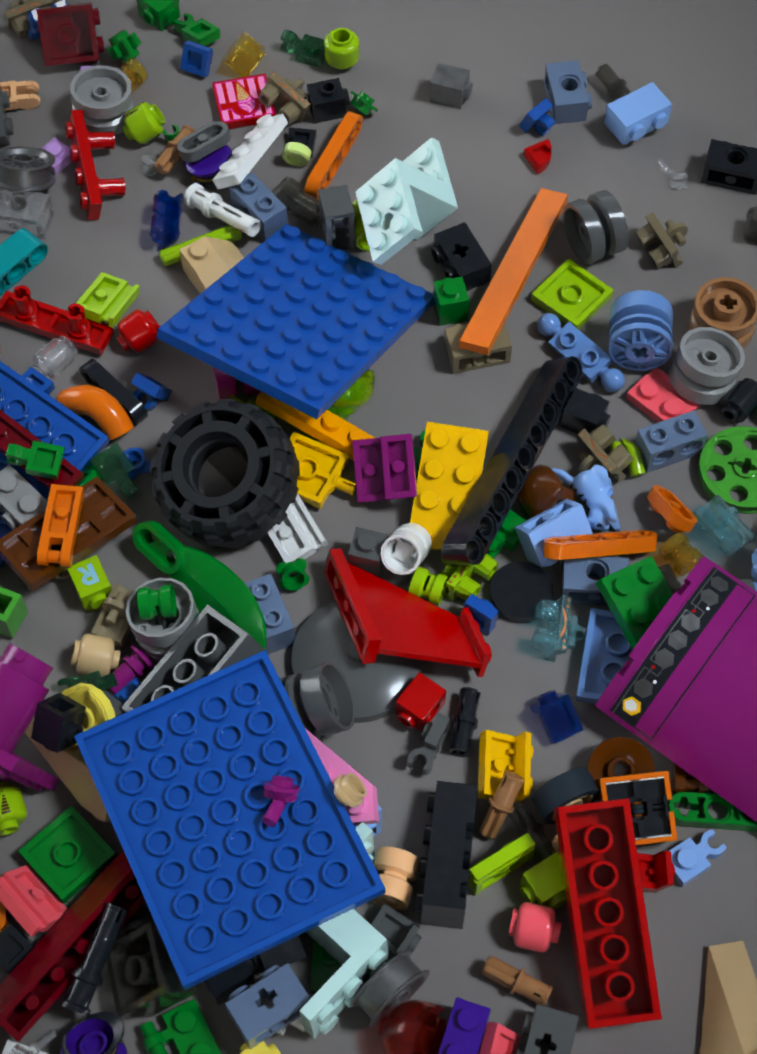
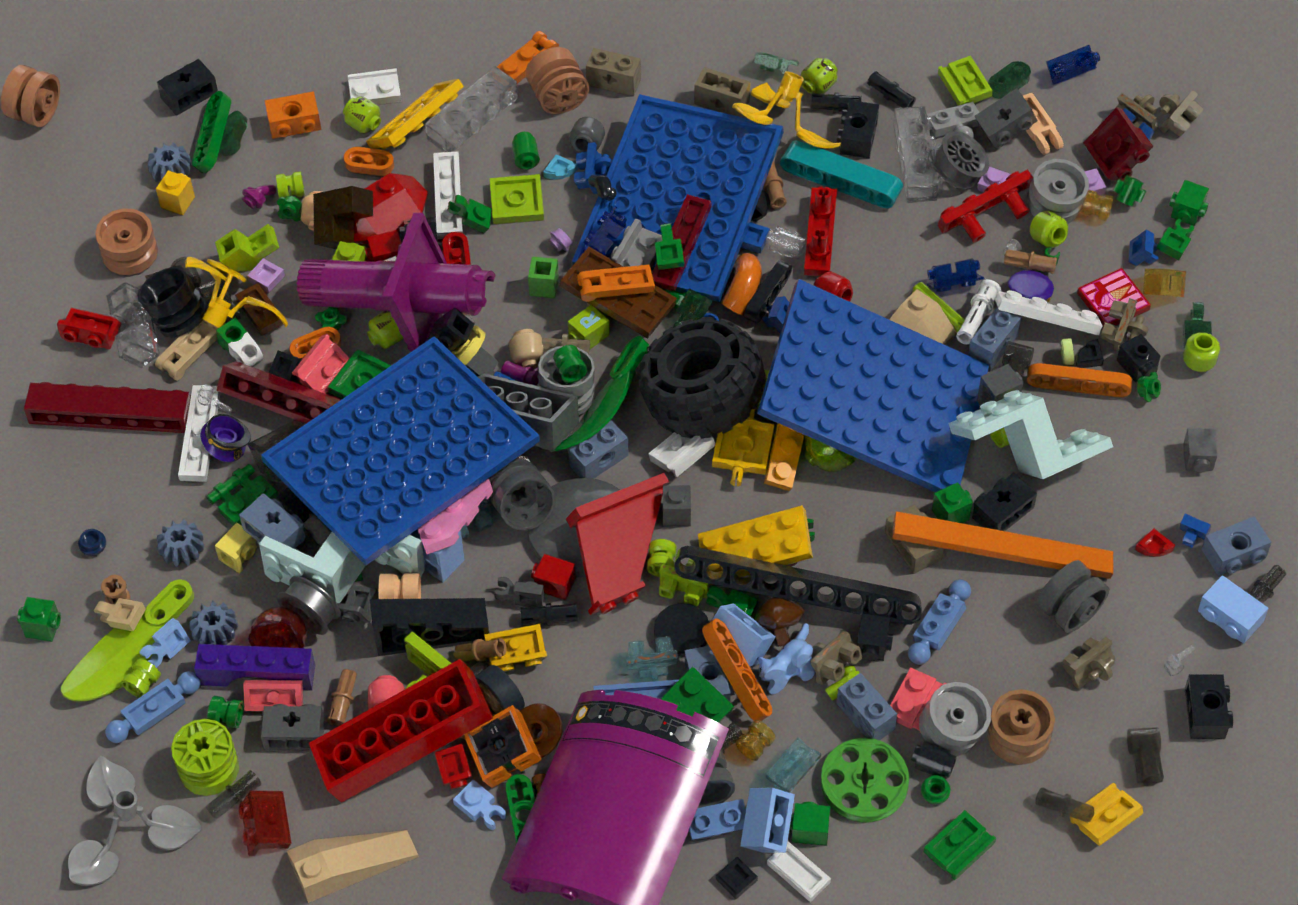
camera: 75 degrees right, 5 degrees down
clear green plate [58,670,118,691] -> none
black pin [59,902,128,1016] -> none
lime plate [76,272,140,328] -> none
dark grey plate [177,121,231,163] -> none
magenta plate [262,776,300,827] -> none
green plate [276,558,310,591] -> none
tan plate [334,773,367,808] -> none
magenta slope [352,433,418,503] -> none
white wheel [380,523,432,575] -> none
blue plate [464,594,499,635] -> none
clear blue bracket [530,690,584,744] -> none
lime tile [531,258,614,329] -> none
medium blue wheel [609,290,673,371] -> none
orange plate [647,485,698,534] -> none

